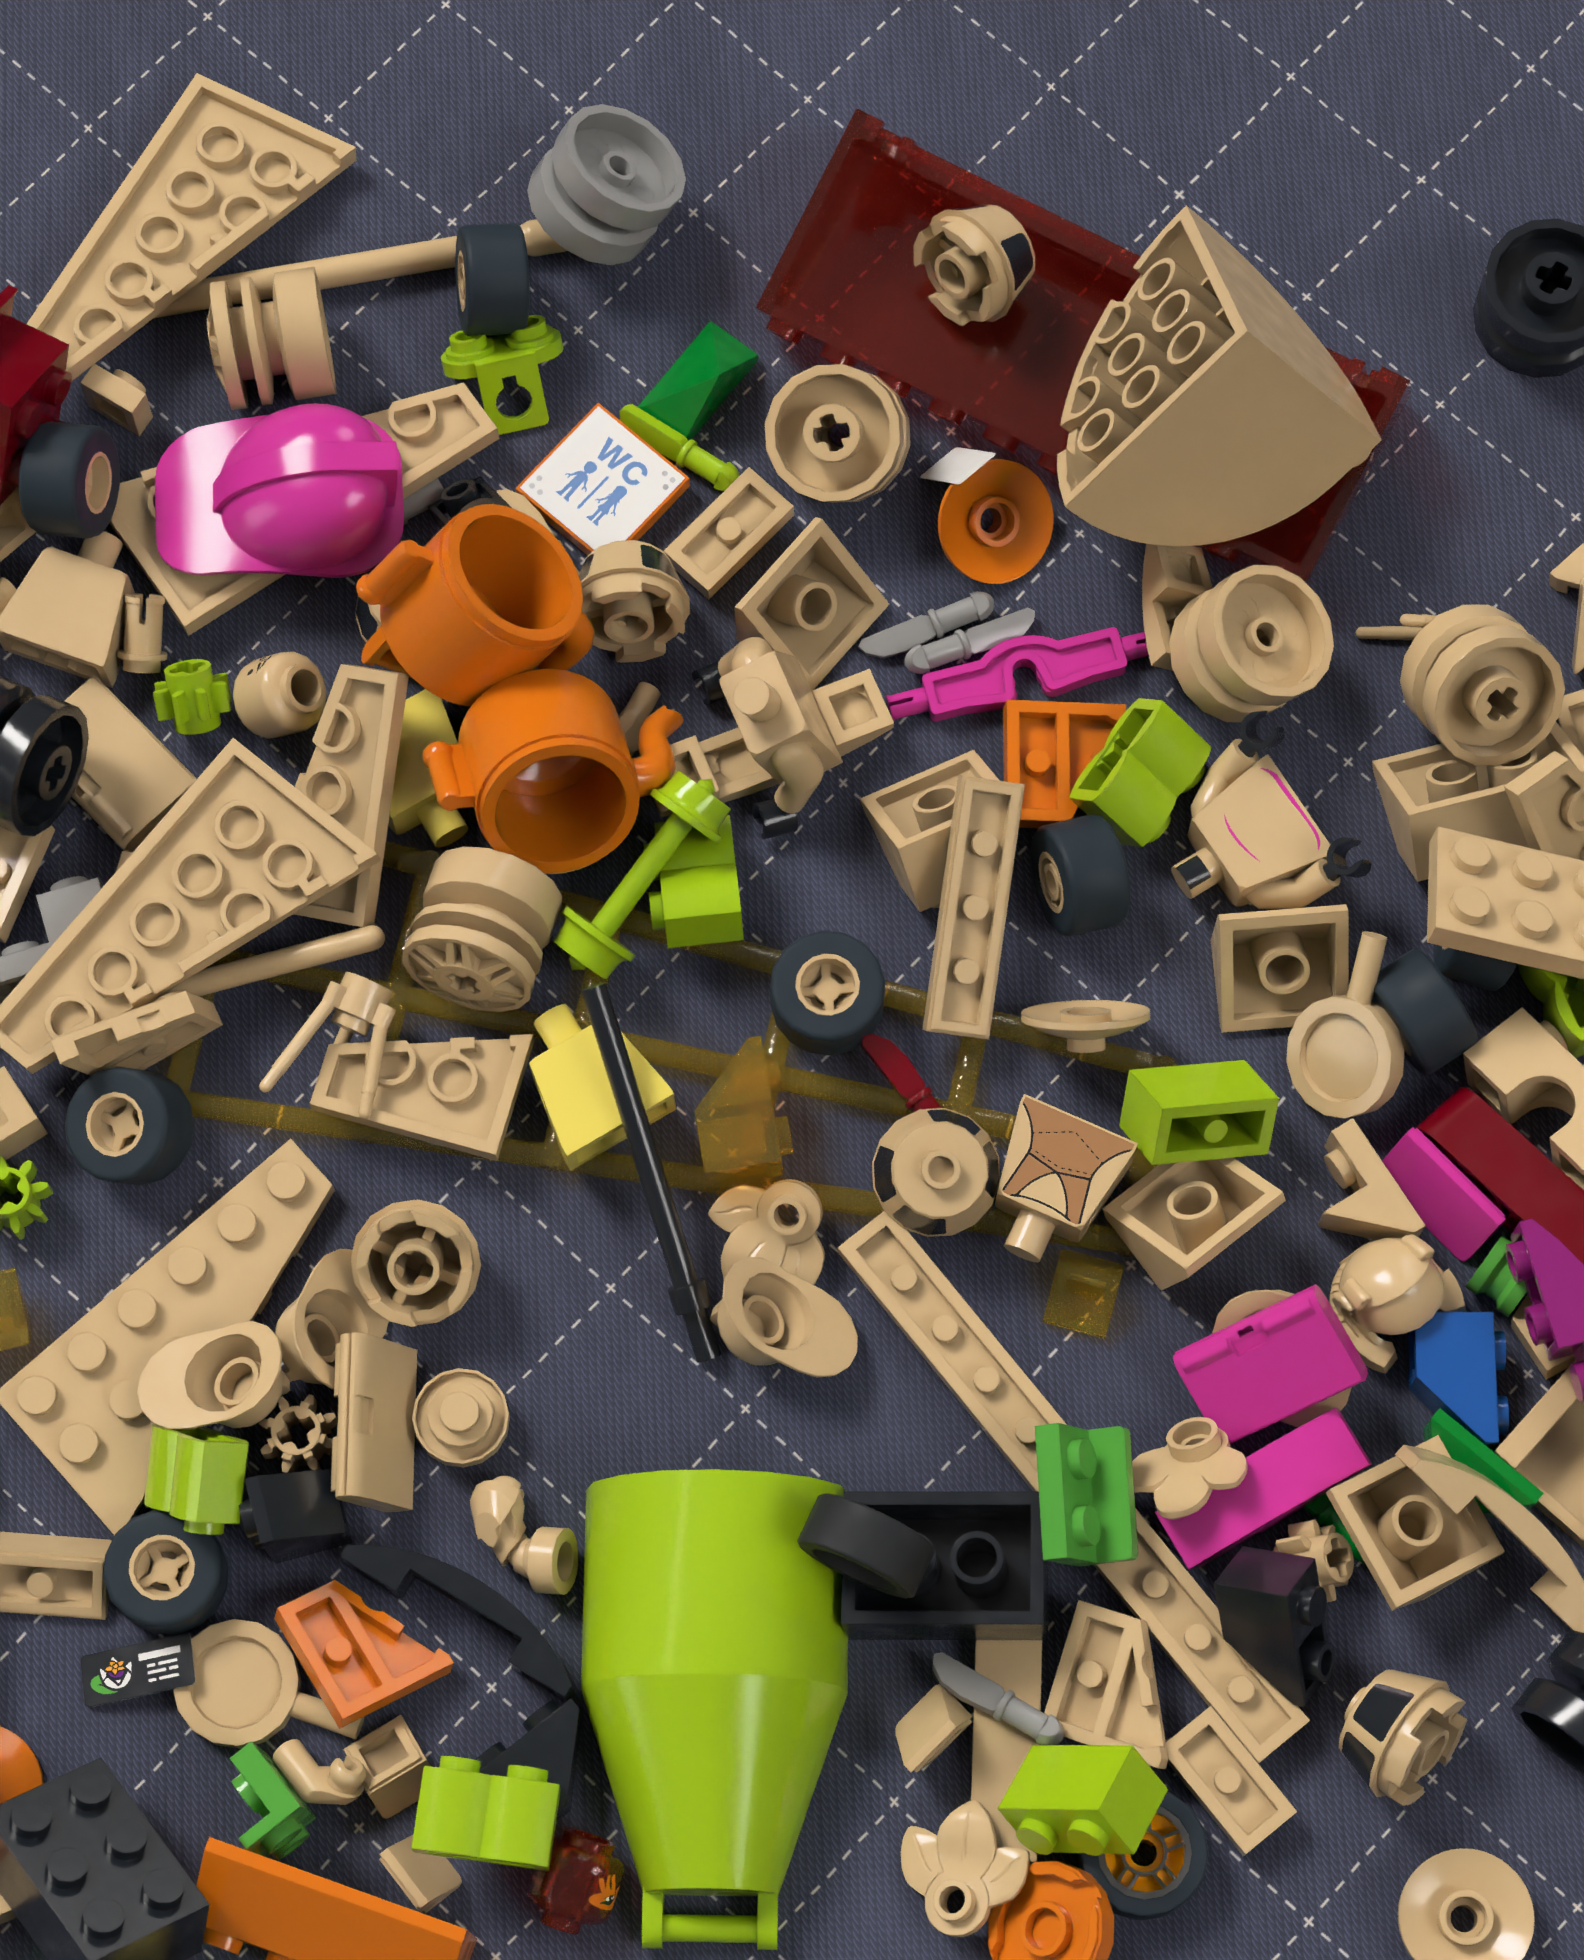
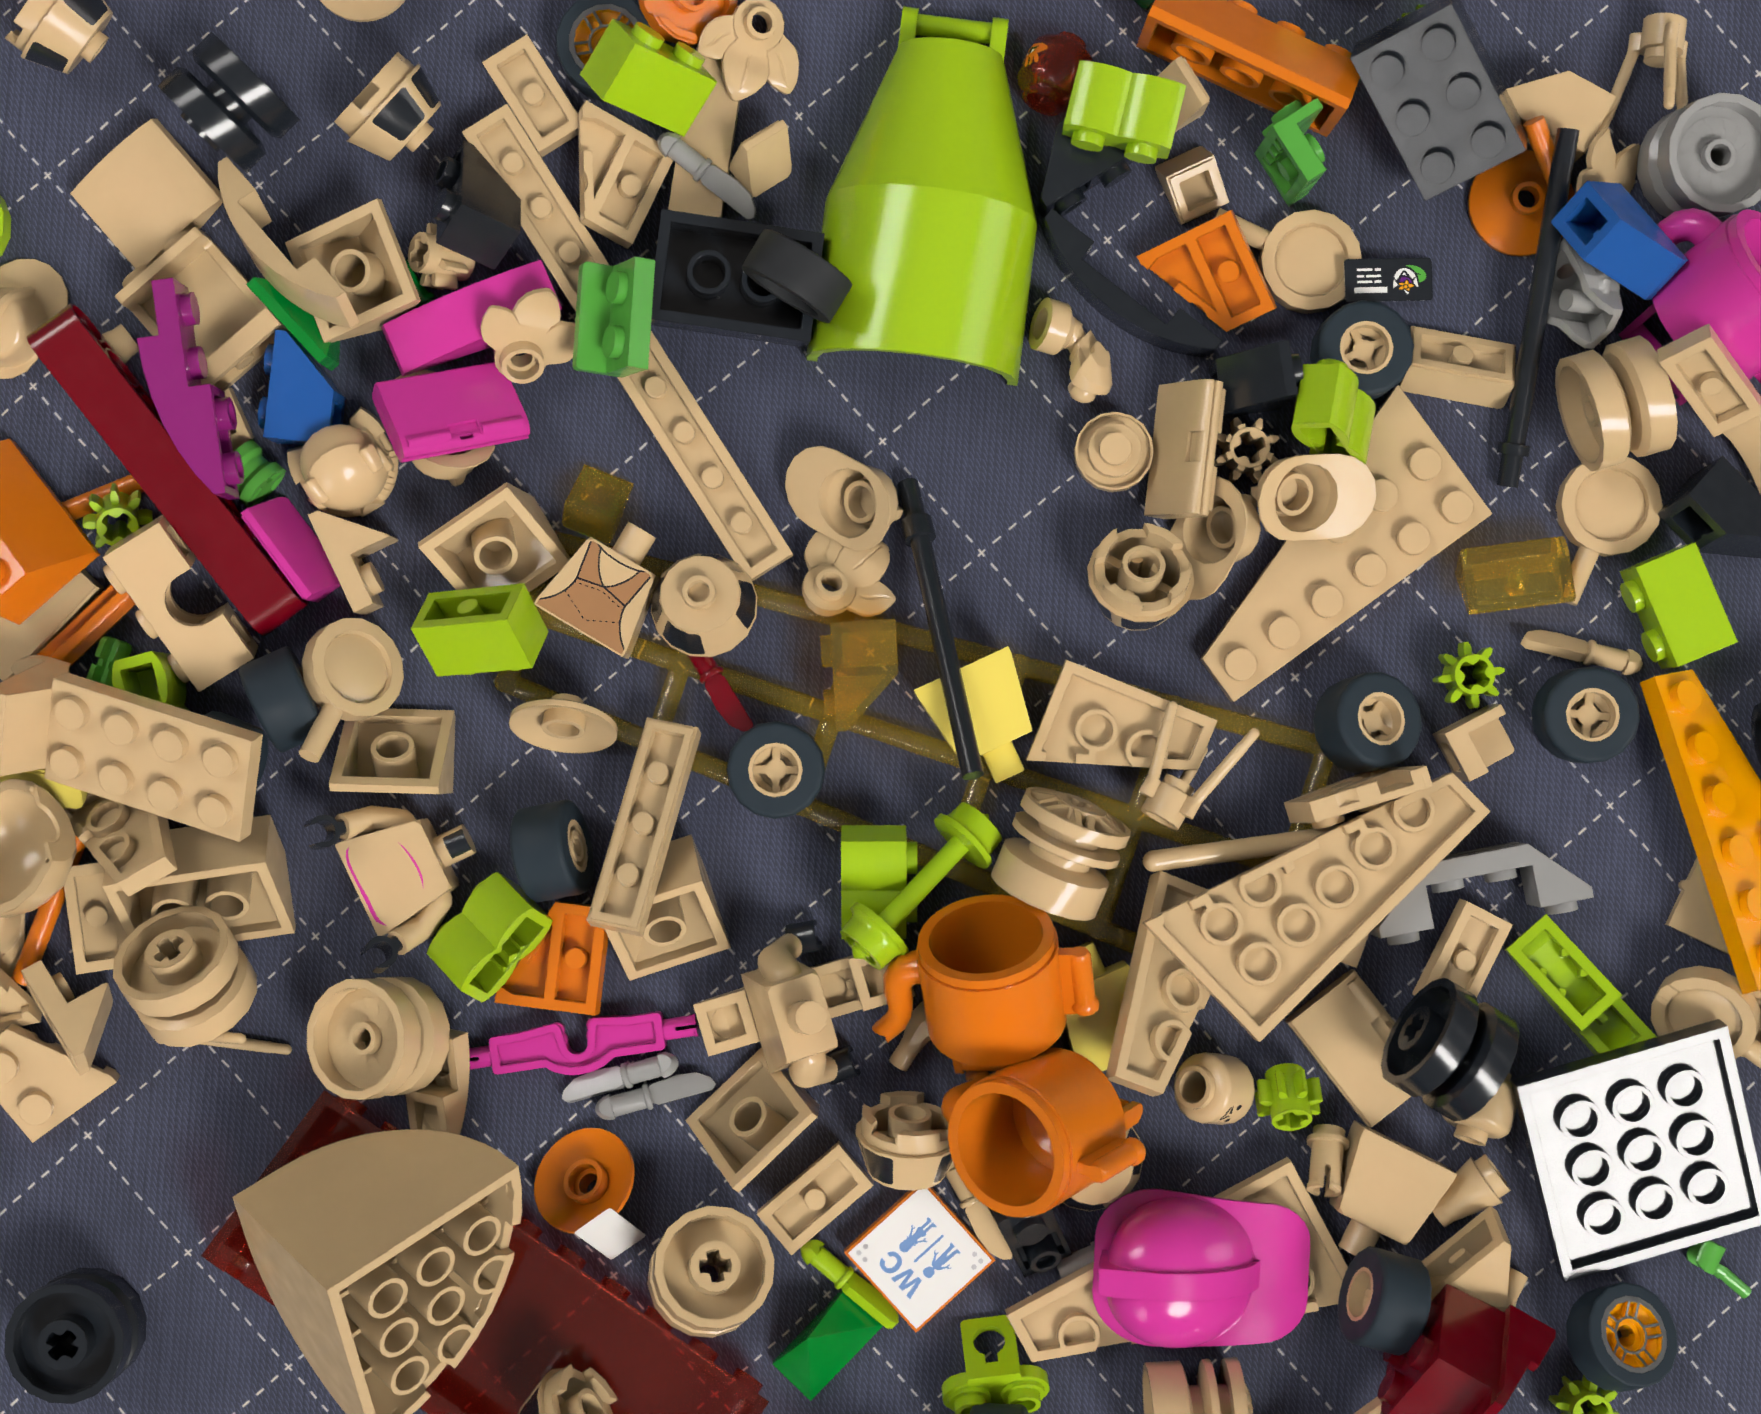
camera: 175 degrees left, 15 degrees up
tan plate [80,363,153,437] -> none
tan arm [273,1739,366,1805] -> none

